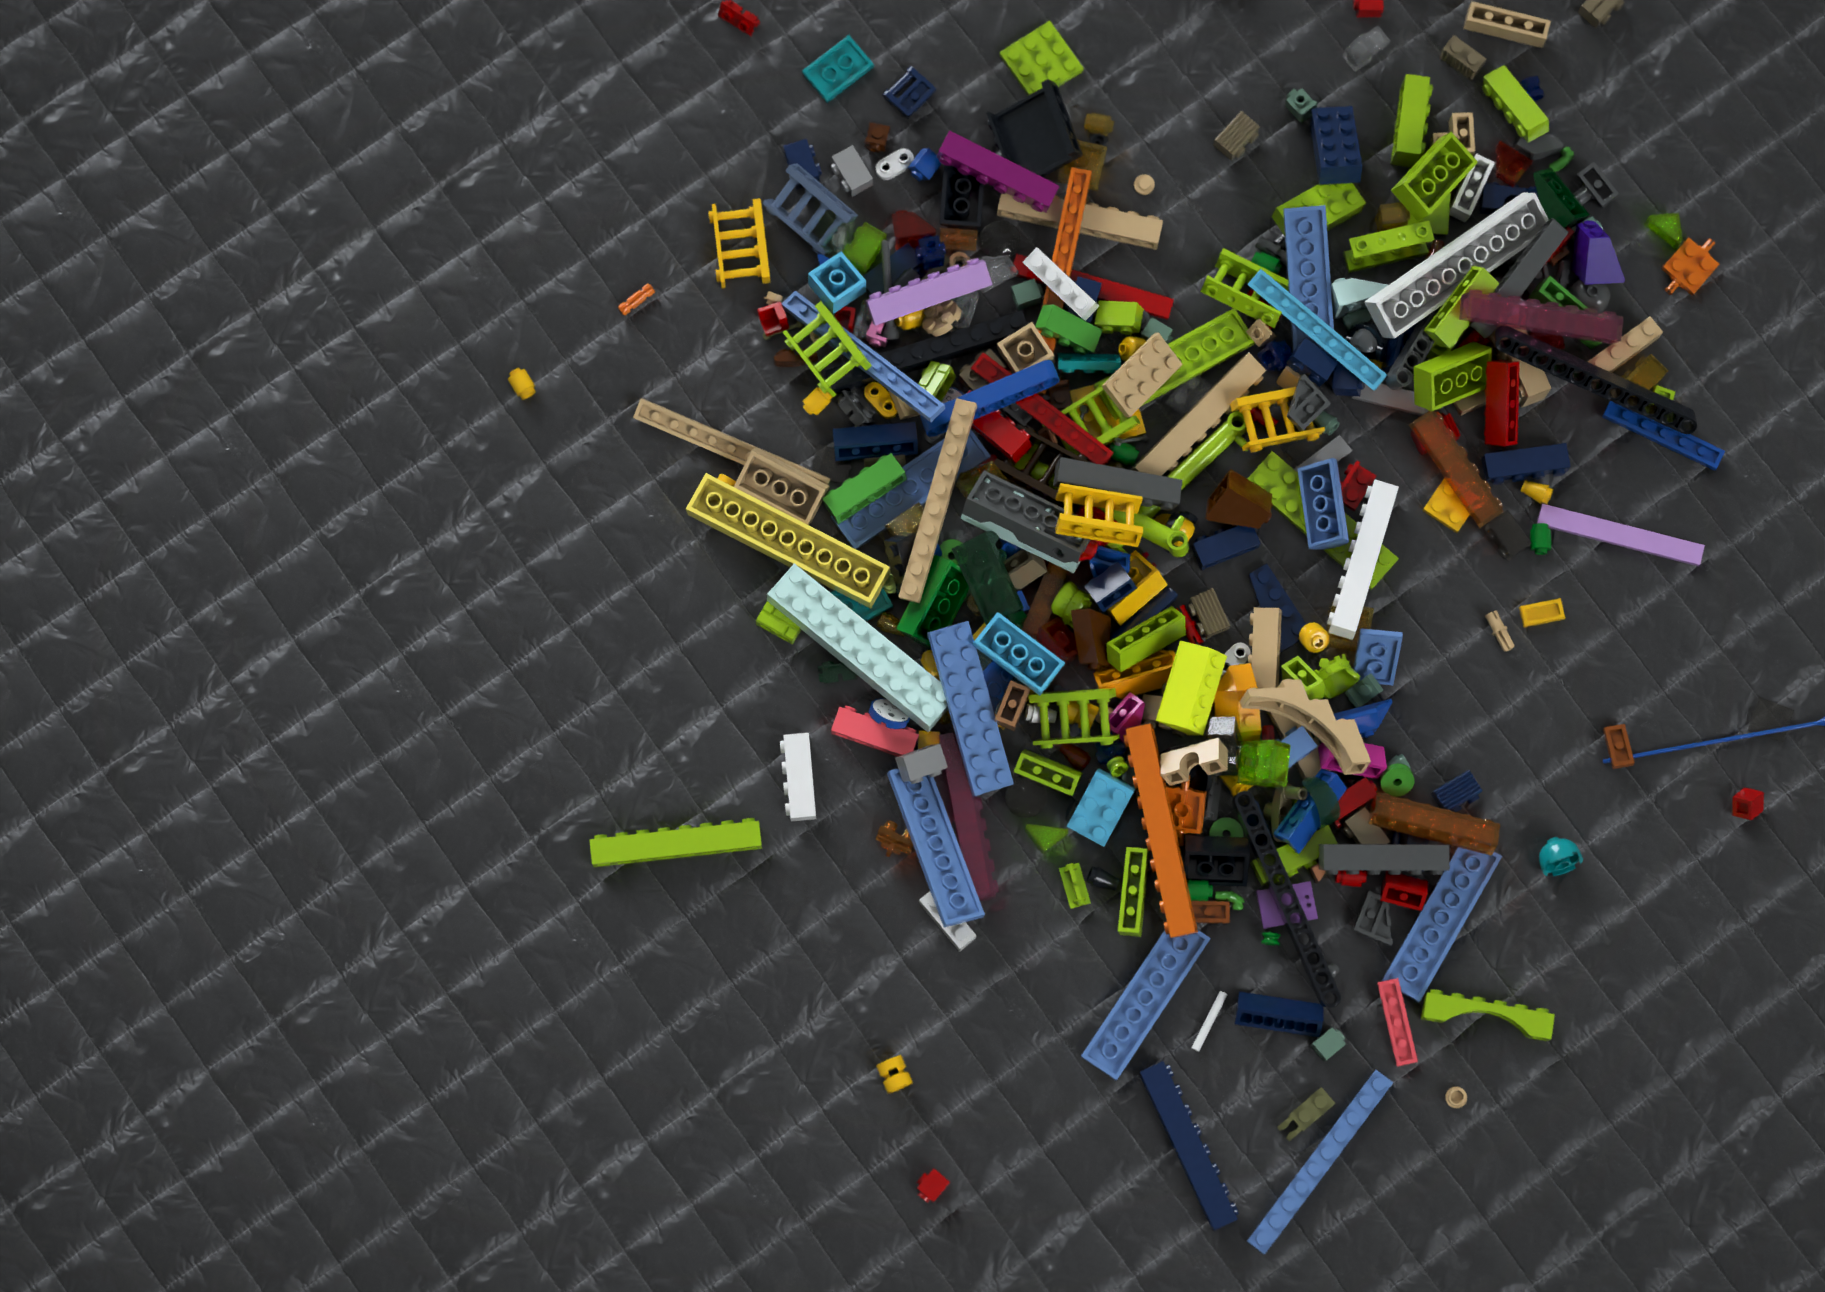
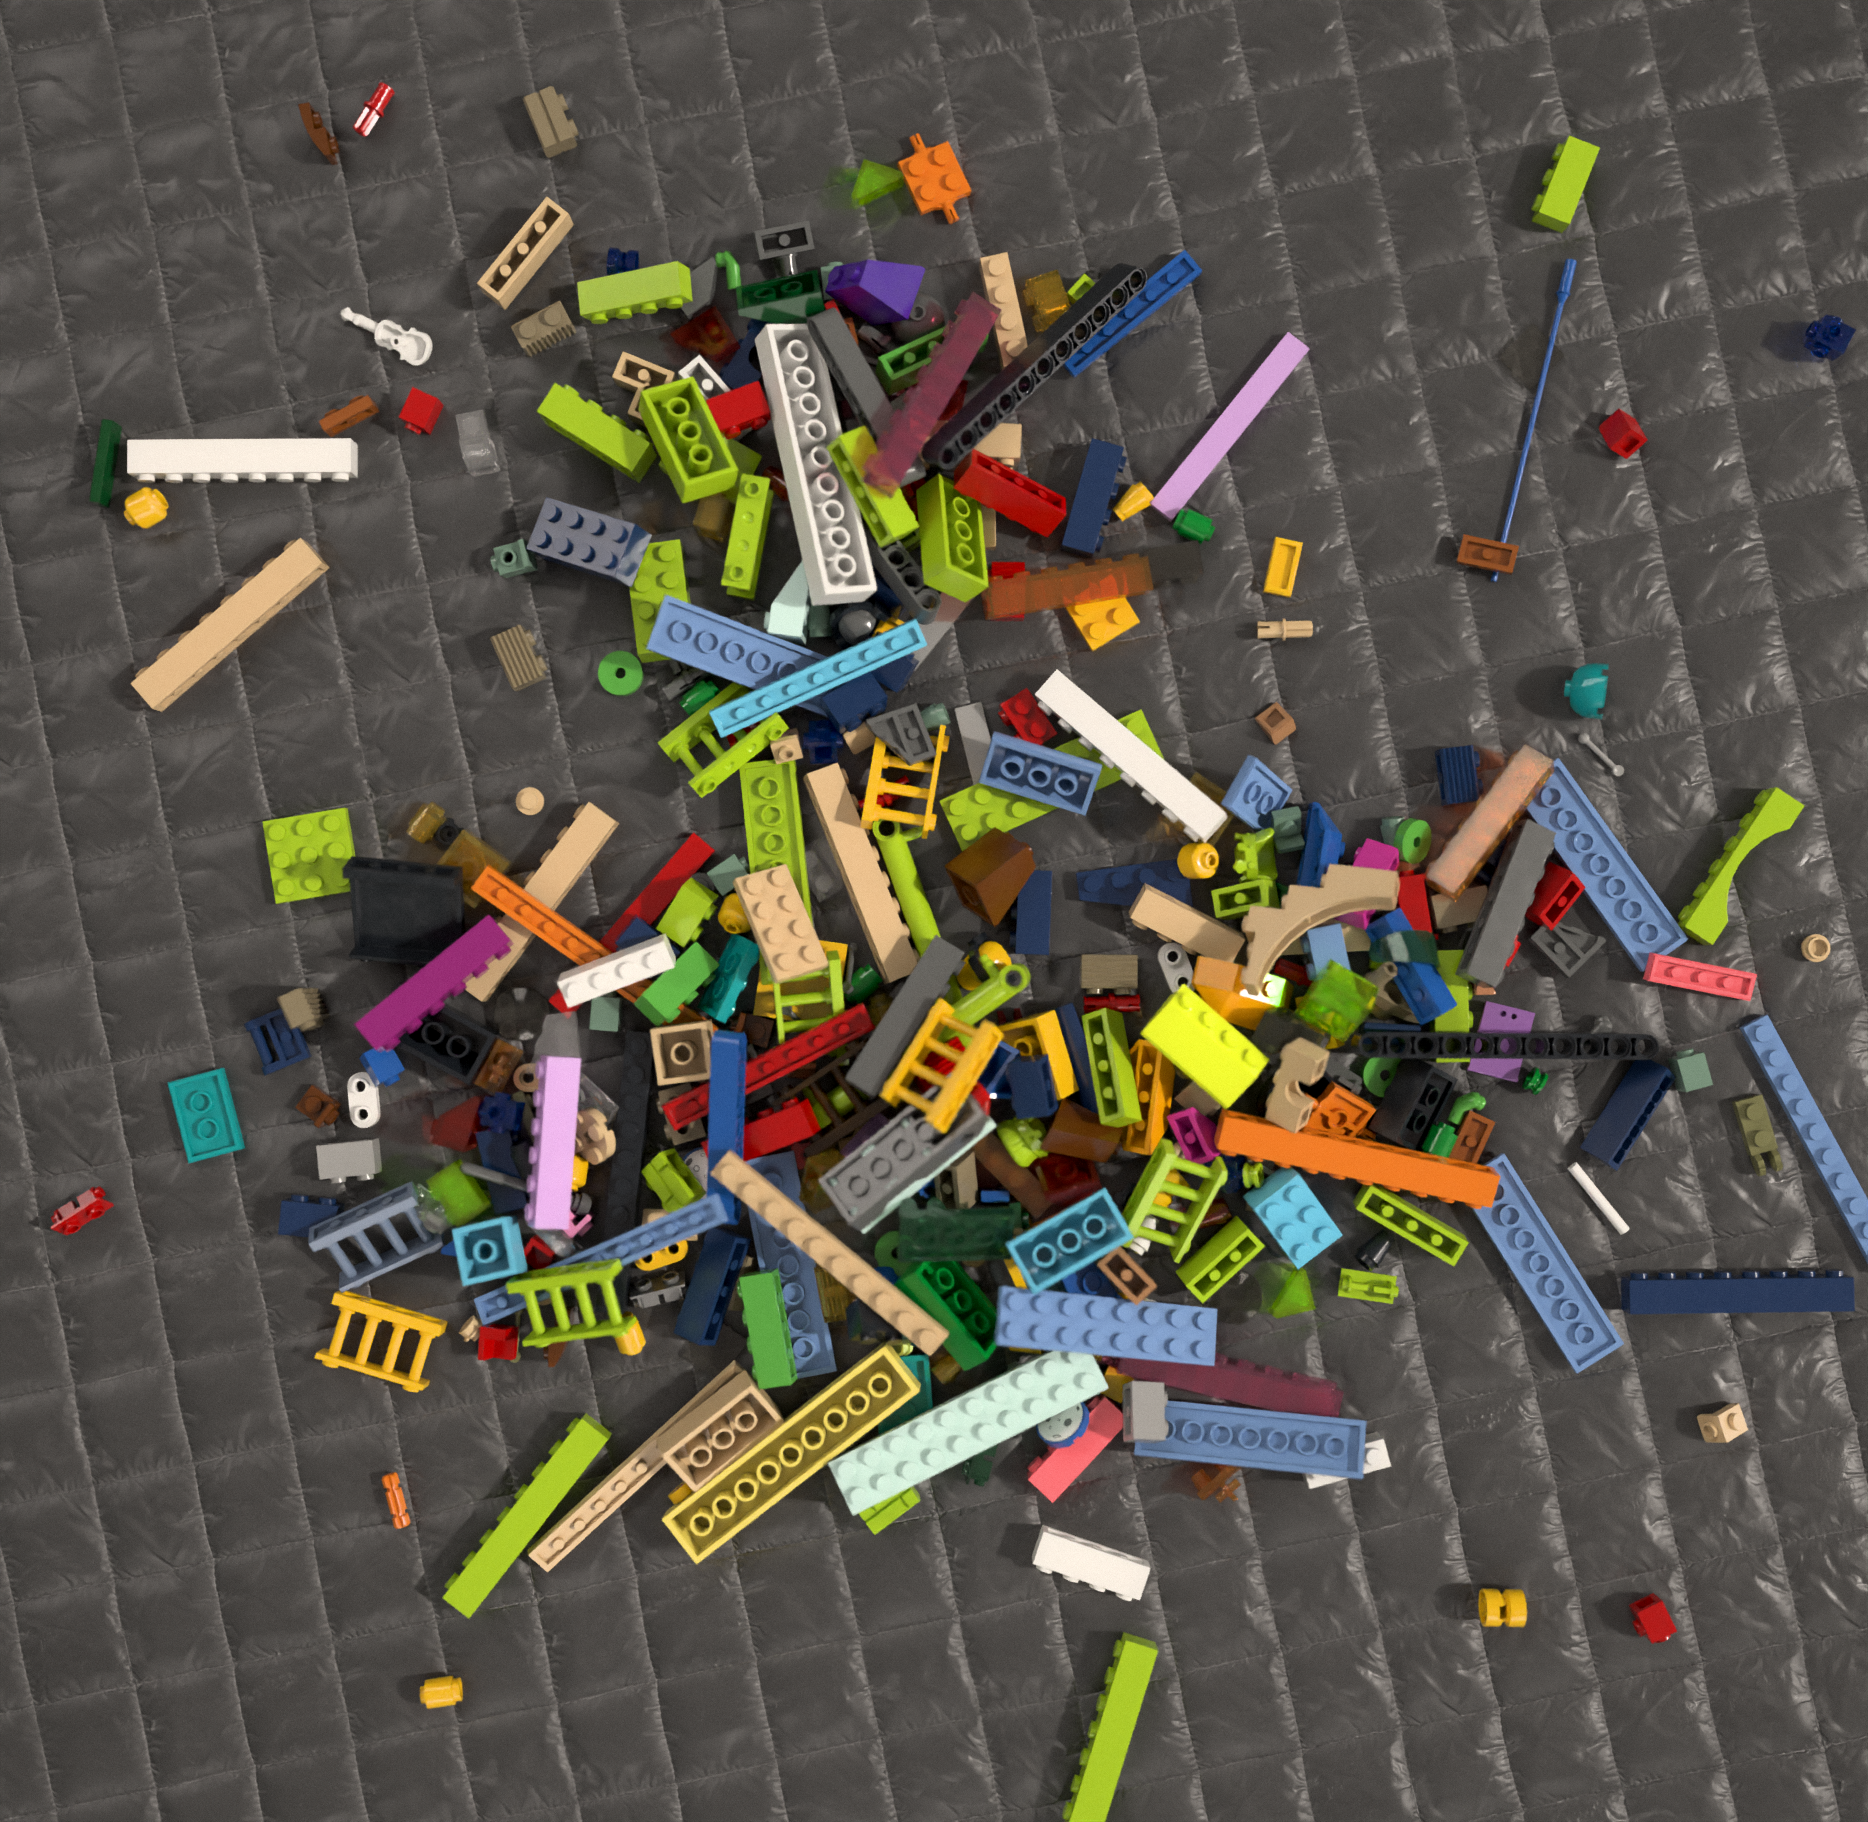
camera: 70 degrees left, 10 degrees up
none -> dark tan brick [277,987,330,1032]
none -> lime brick [443,1413,612,1619]
none -> bright green piece [598,651,644,696]
none -> red brick [706,381,771,440]
none -> medium nougat slope [1255,702,1296,745]
none -> light grey hinge [1578,733,1624,776]
none -> tan bracket [1697,1403,1748,1443]

